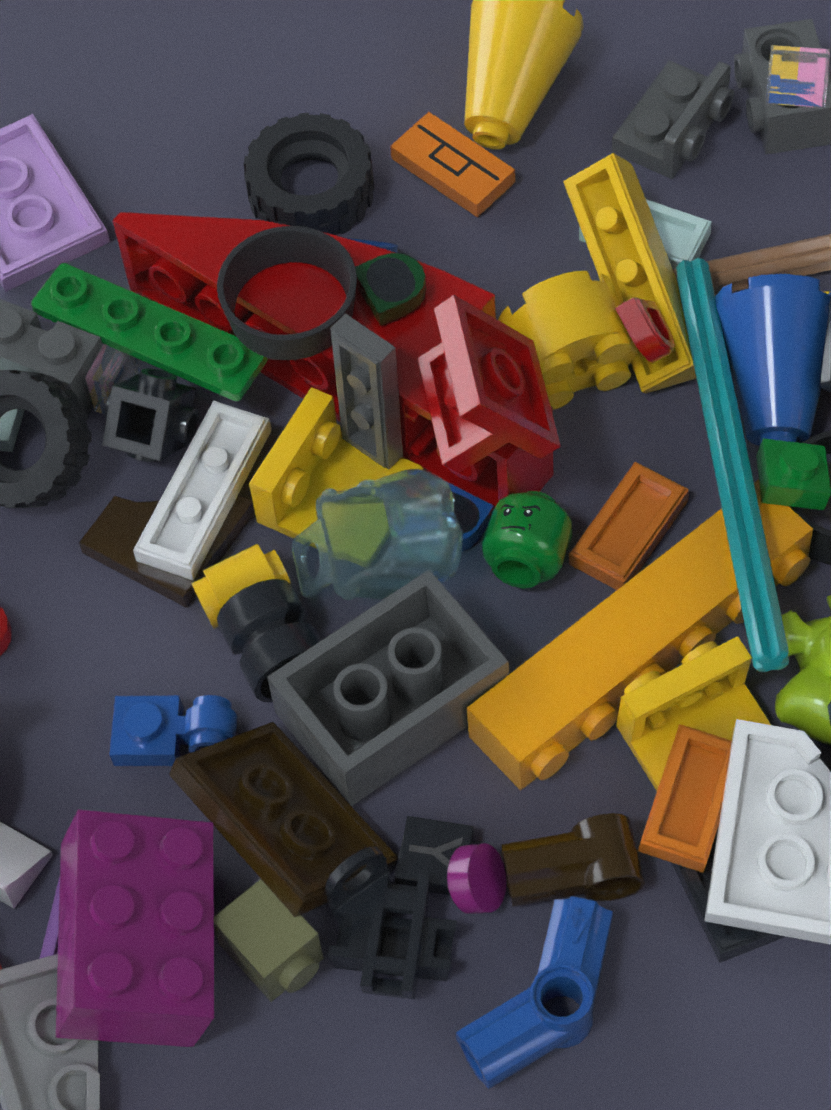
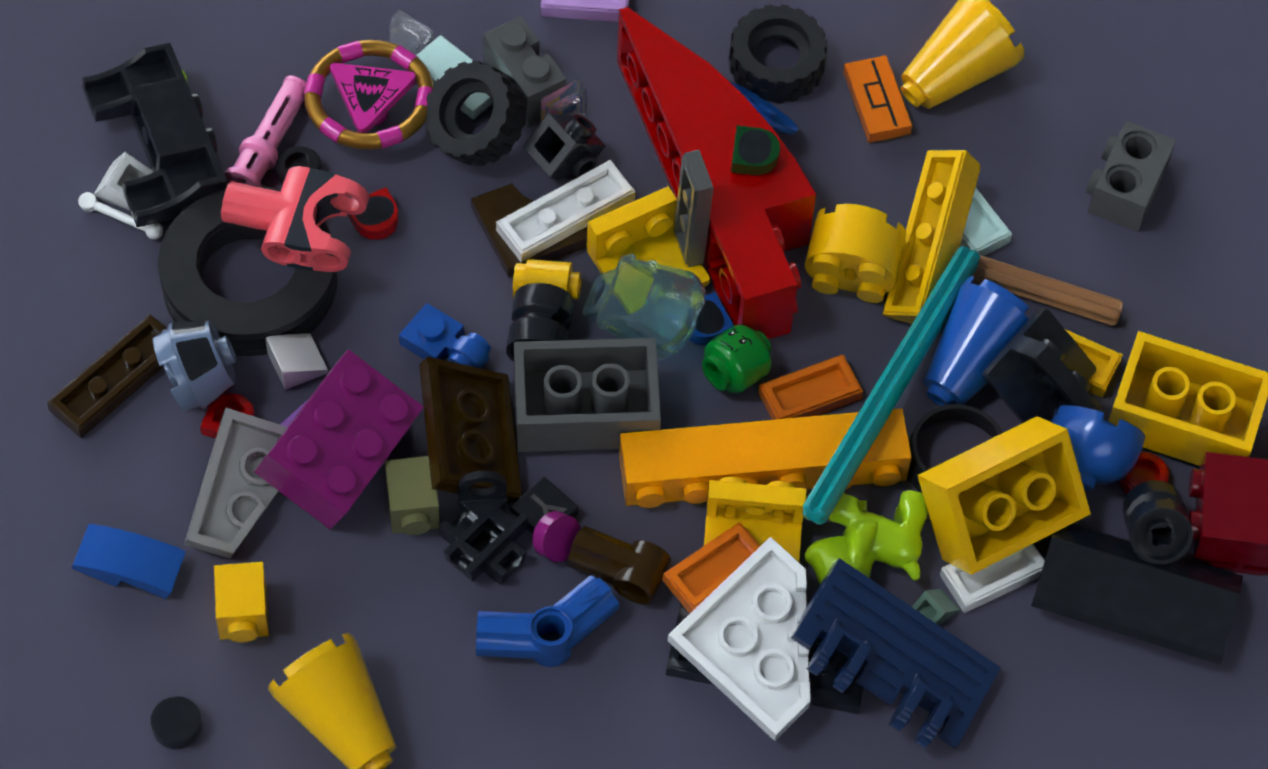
camera: 25 degrees right, 0 degrees up
green bracket [31,263,268,401] -> none
black tyre [217,226,357,360] -> none
red bracket [418,295,561,473] -> none
dark grey bracket [612,60,734,179] -> none
red tile [615,297,675,364] -> none
green plate [756,438,831,510] -> none
clear tile [766,45,830,108] -> none

